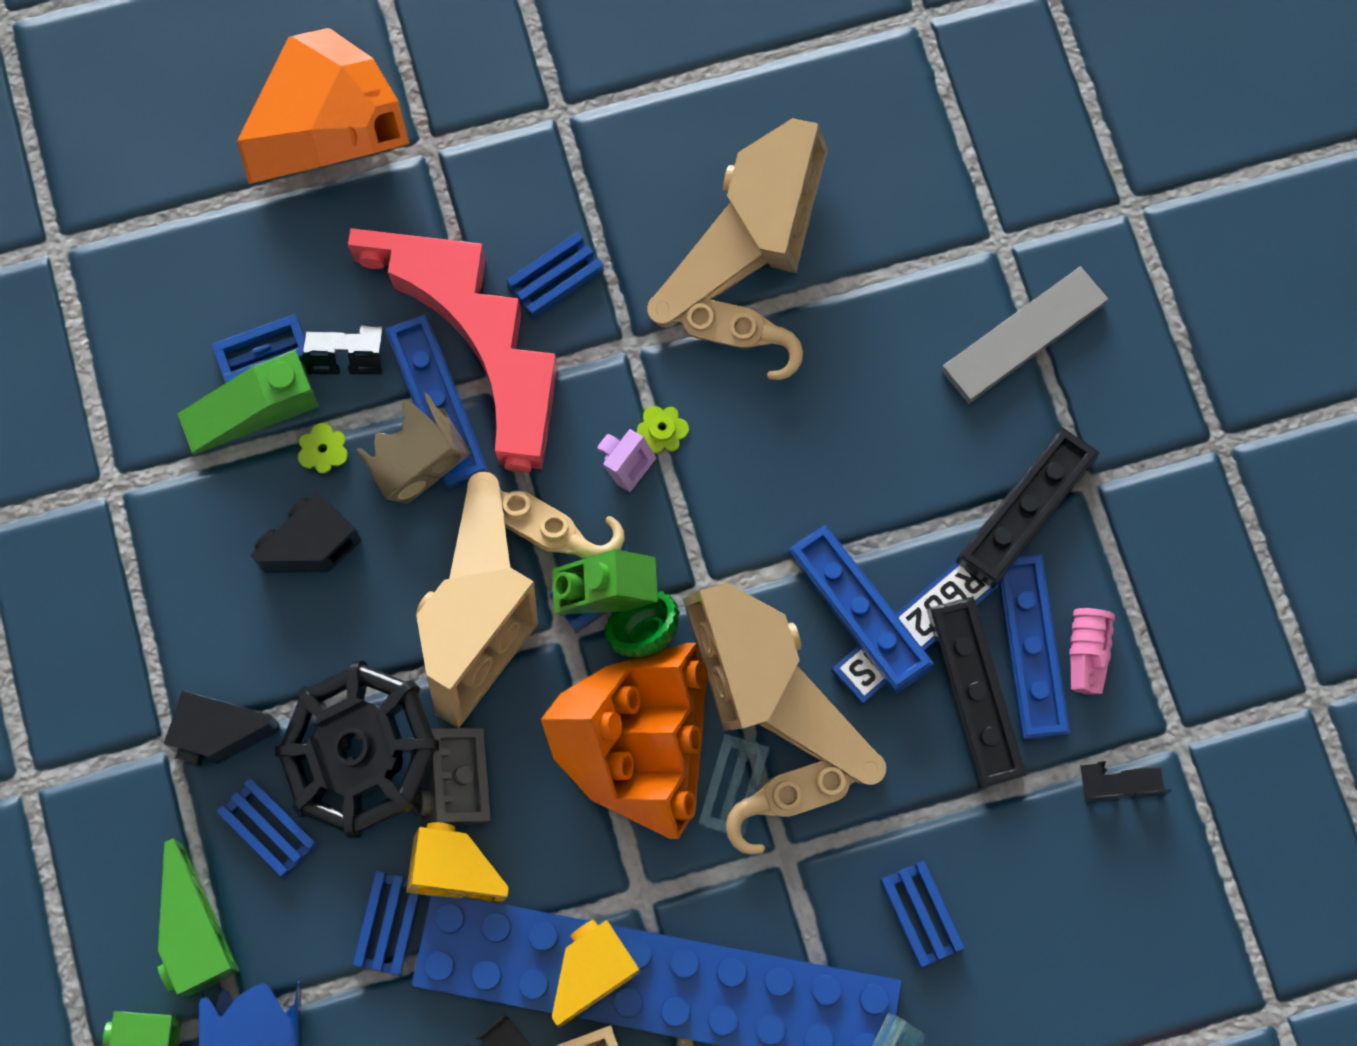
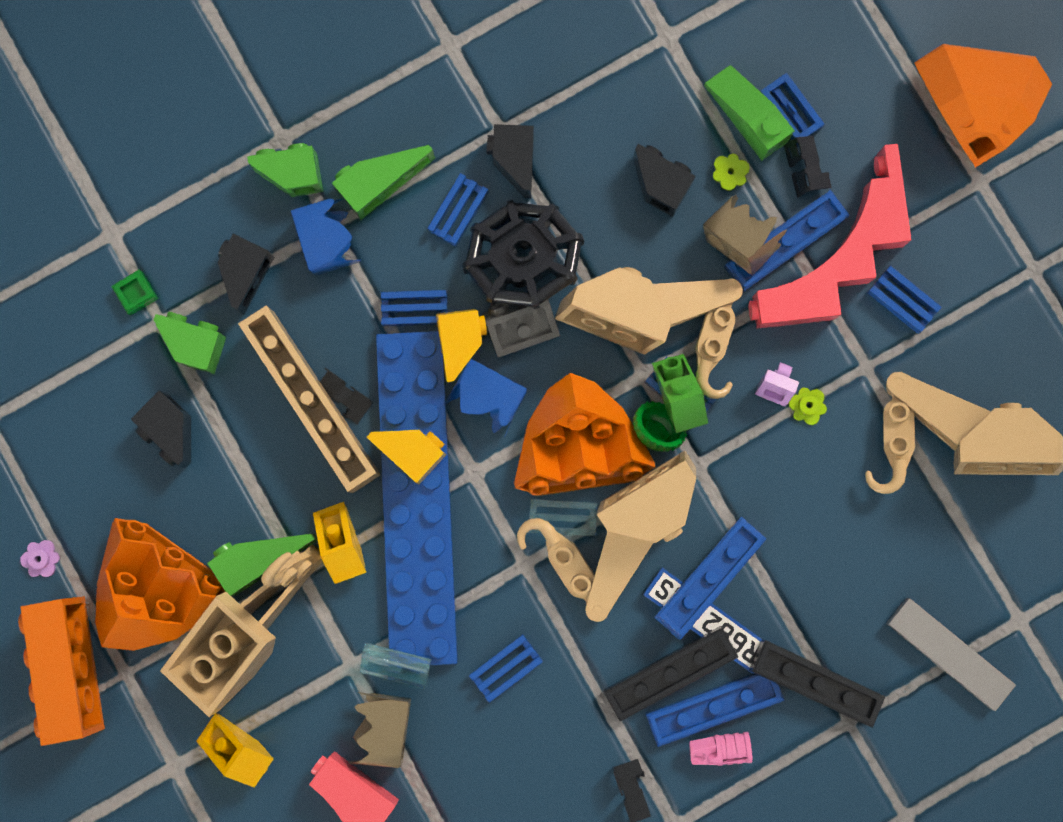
camera: 80 degrees right, 10 degrees up
none -> blue piece [444,359,527,435]

